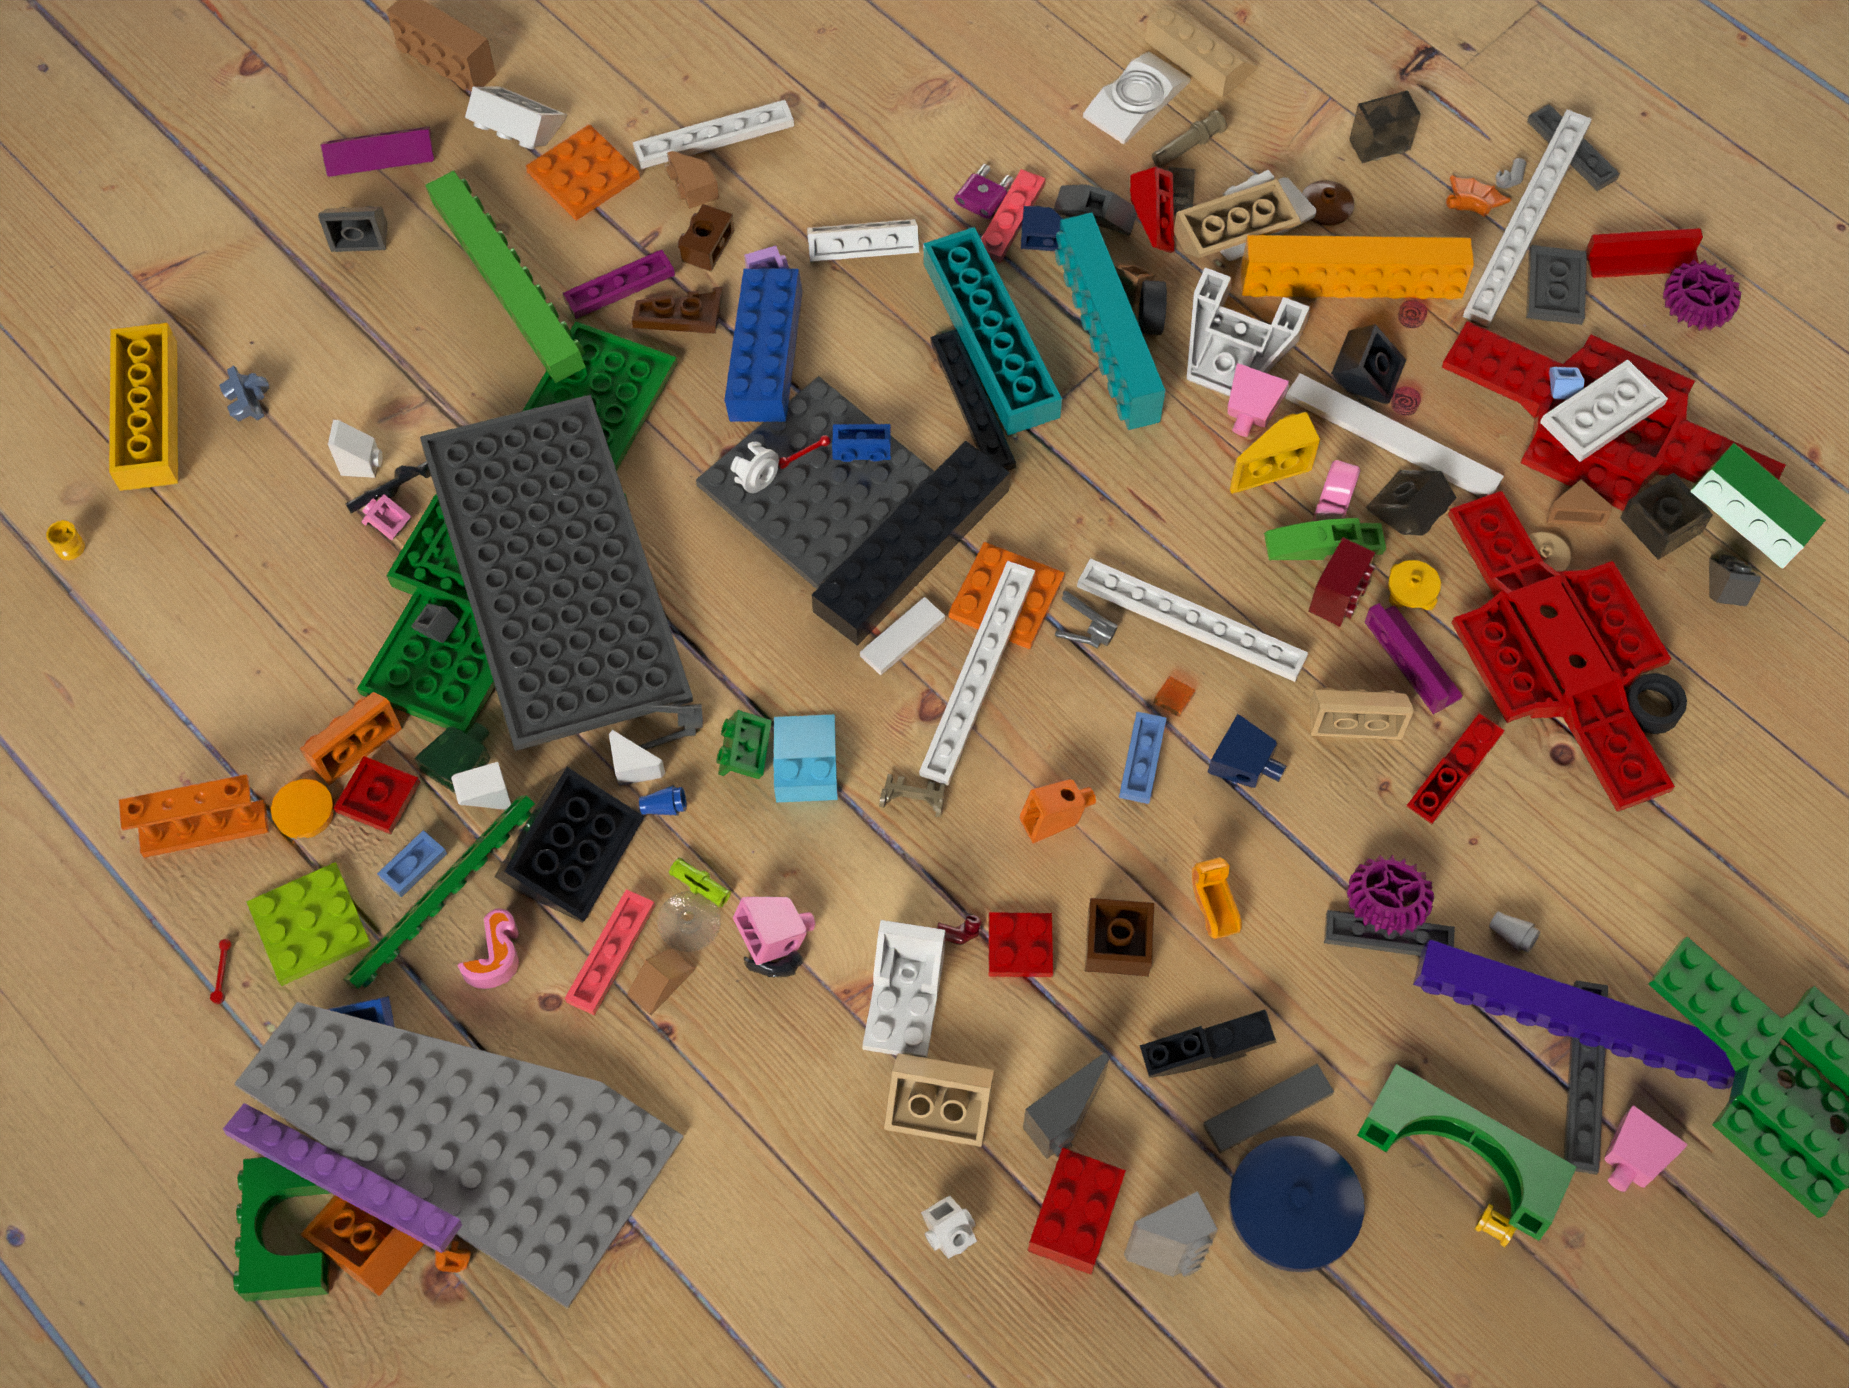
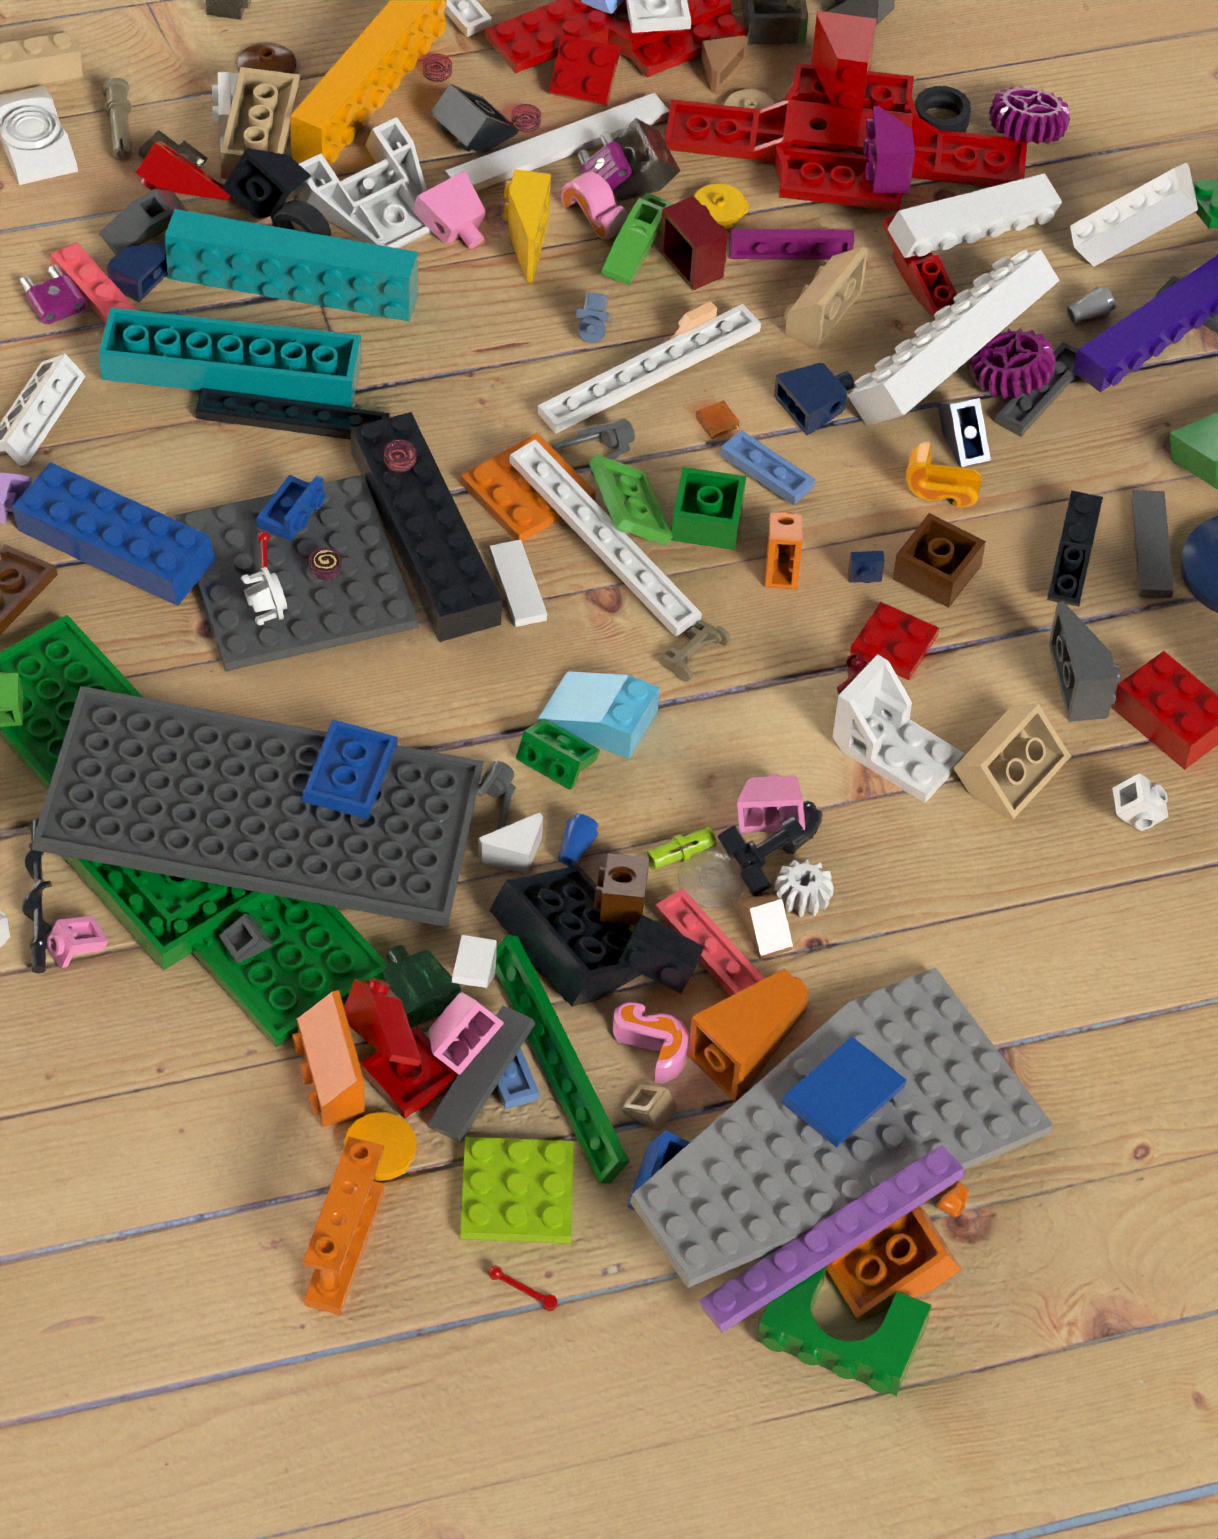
camera: 65 degrees left, 10 degrees down
none -> black slope [222,148,311,219]
none -> blue tile [302,719,398,819]
none -> tile [309,547,342,580]
none -> red slope [344,978,421,1067]
none -> clear pink tile [384,440,416,472]
none -> dark grey tile [428,1005,535,1143]
none -> bright pink torso [429,992,504,1075]
none -> red plate [549,34,621,107]
none -> sand blue hips [576,292,612,343]
none -> magenta piece [578,131,632,190]
none -> bright green plate [589,454,673,546]
none -> reddish brown brick [594,853,649,925]
none -> black brick [618,915,705,994]
none -> tan slope [621,1084,677,1131]
none -> light nougat tile [662,301,717,344]
none -> green brick [671,467,746,550]
none -> orange slope [688,968,809,1102]
none -> black bar [717,815,808,896]
none -> white gear [774,857,834,918]
none -> blue tile [781,1036,907,1147]
none -> red slope [811,10,877,111]
none -> white brick [847,249,1060,426]
none -> dark blue plate [848,551,885,583]
none -> magenta slope [863,106,915,193]
none -> white brick [887,173,1062,258]
none -> slope [937,396,991,467]
none -> magenta gear [989,86,1070,145]
none -> white slope [1070,163,1198,267]

